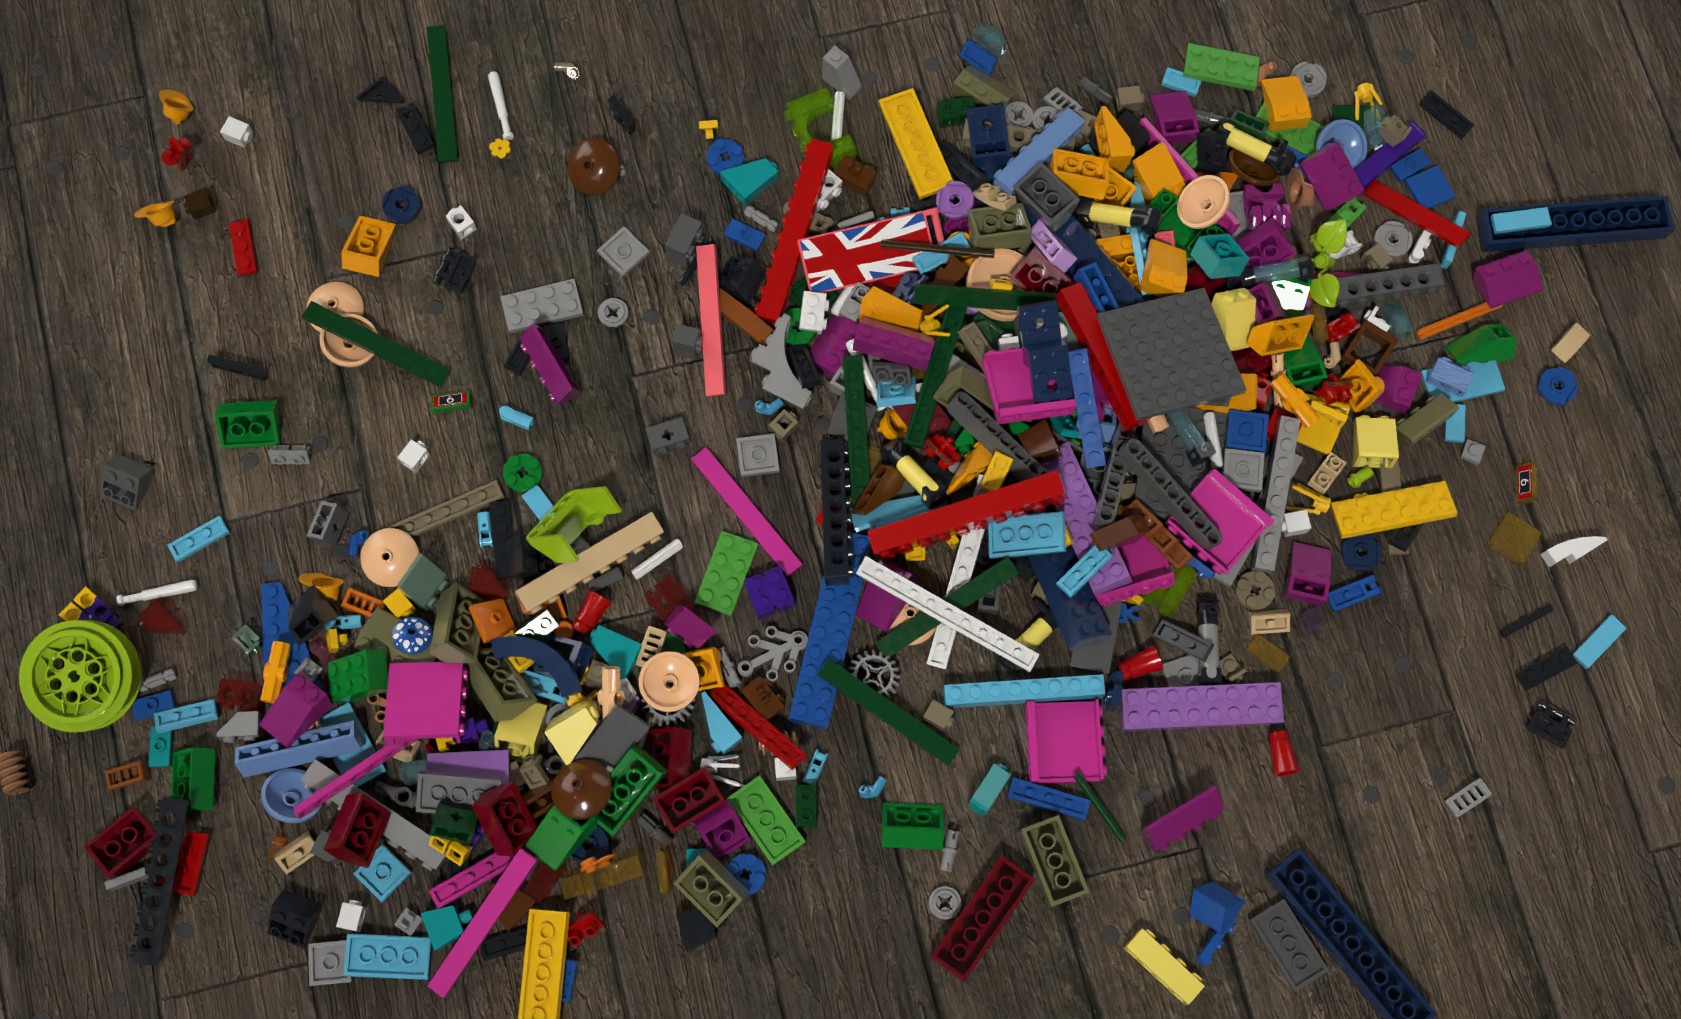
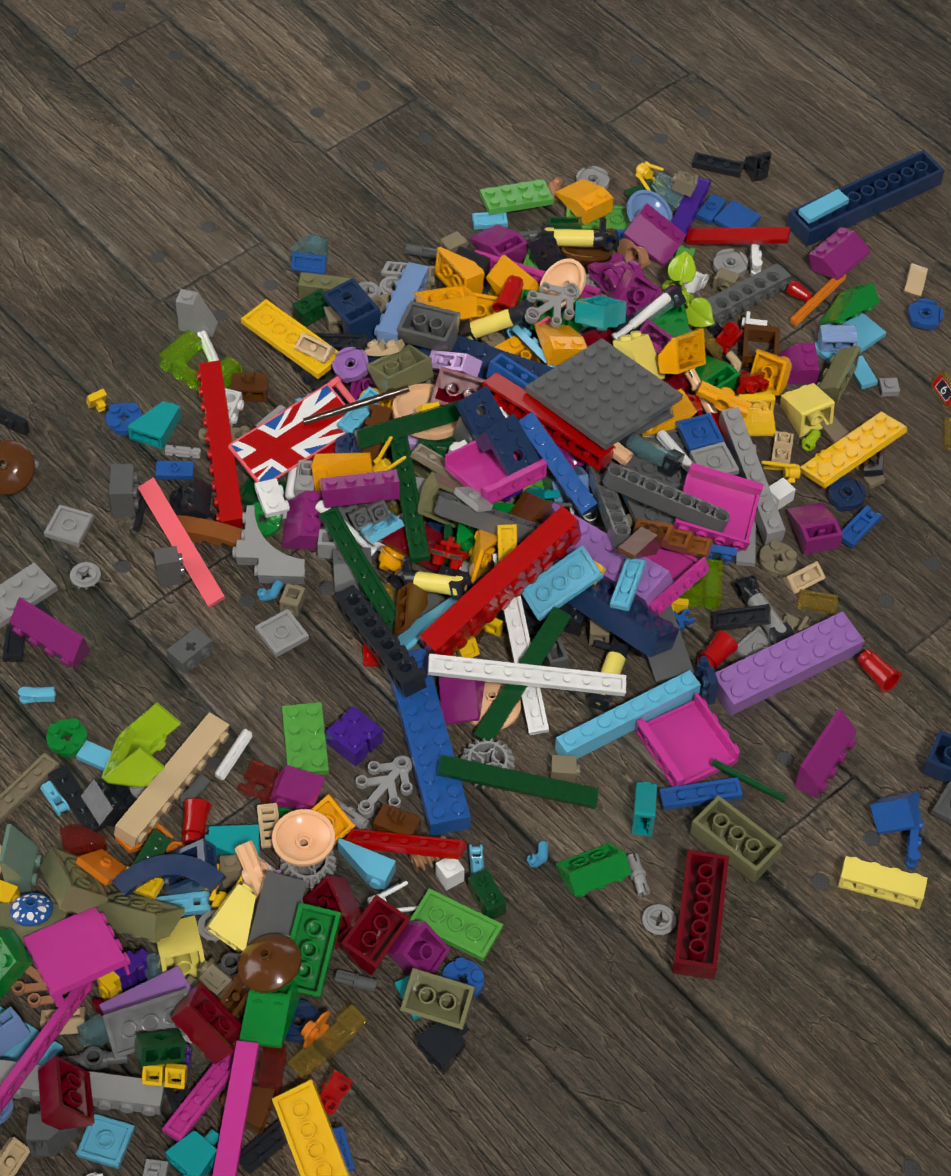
camera: 25 degrees left, 20 degrees down
clear yellow tile [656,851,670,896] -> none
dark pink tile [691,447,802,577] -> none
black plate [787,344,821,389] -> none
clear purple plate [1299,606,1327,633] -> none
clear light blue slope [1381,303,1412,340] -> none
medium azure tile [1440,211,1466,269] -> none
none -> tan slope [294,332,336,363]
none -> light grey plate [454,486,493,512]
none -> red plant [492,275,524,313]
none -> light grey plant [525,282,579,328]
none -> white piece [611,293,671,340]
none -> black slope [744,151,772,182]
none -> red cone [786,280,813,302]

